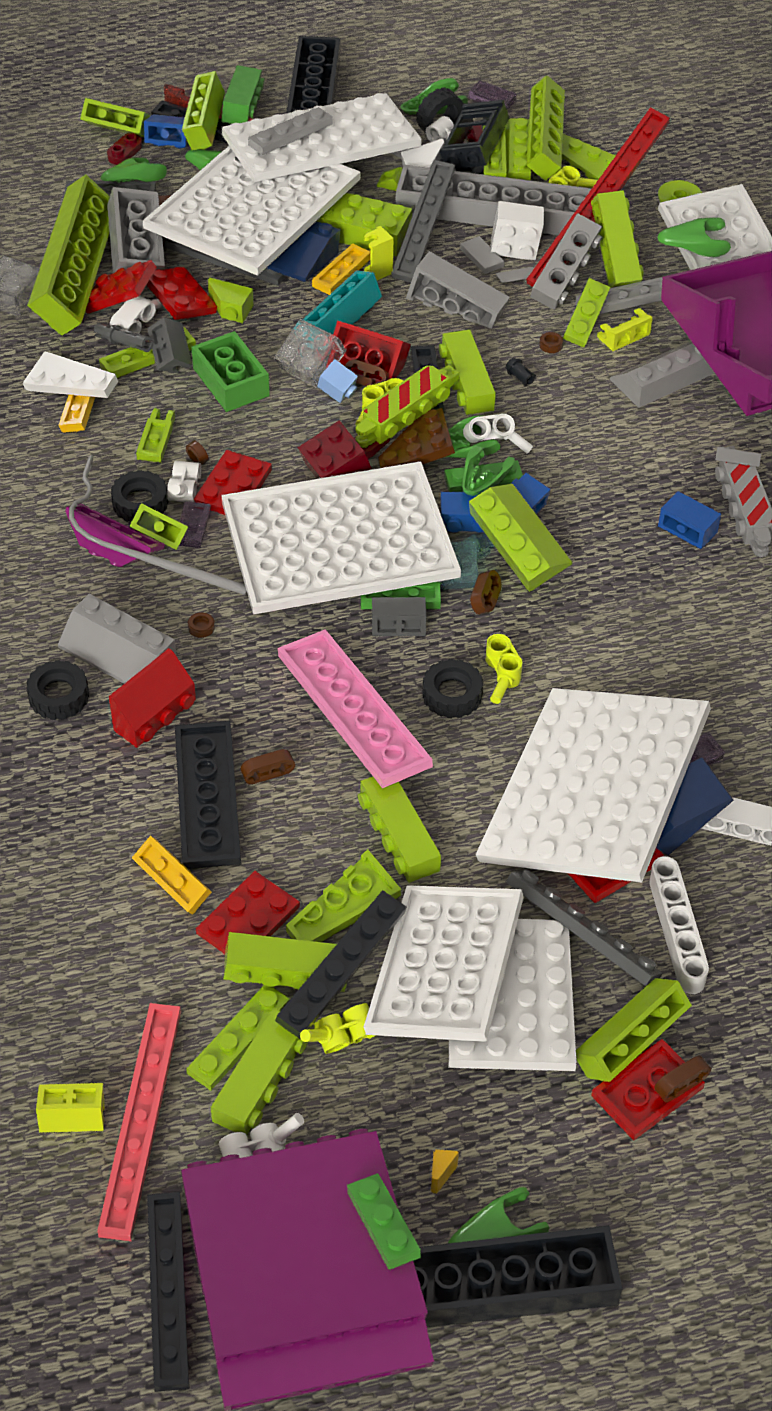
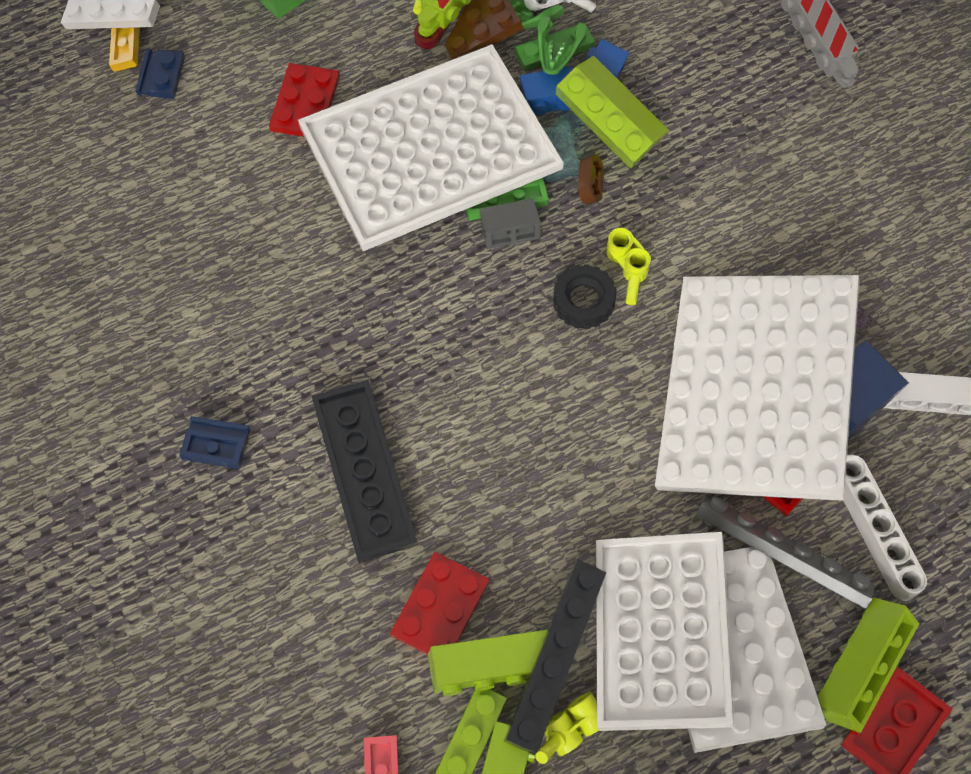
camera: 10 degrees left, 15 degrees up
black tyre [26,660,89,720] -> none
light grey slope [58,594,176,683] -> none
magenta wedge [65,504,165,567] -> none
light grey piece [69,455,247,595] -> none
red slope [109,648,196,748] -> none
black tyre [111,470,168,522] -> none
lime slope [129,503,188,550] -> none
yellow plate [132,836,212,914] -> none
lime hinge [136,408,175,463] -> none
white beam [167,461,201,503] -> none
plate [179,501,211,548] -> none
reddish brown tile [186,440,209,466] -> none
reddish brown tile [188,612,215,638] -> none
reddish brown beam [240,749,296,785] -> none
bright pink plate [278,629,433,788] -> none
lime wing [286,849,401,942] -> none
dark red brick [297,420,372,479] -> none
lime brick [358,776,441,883] -> none
reddish brown beam [654,1055,712,1102] -> none
blue brick [658,491,721,549] -> none
none -> dark blue plate [135,48,185,99]
none -> dark blue plate [179,416,250,469]

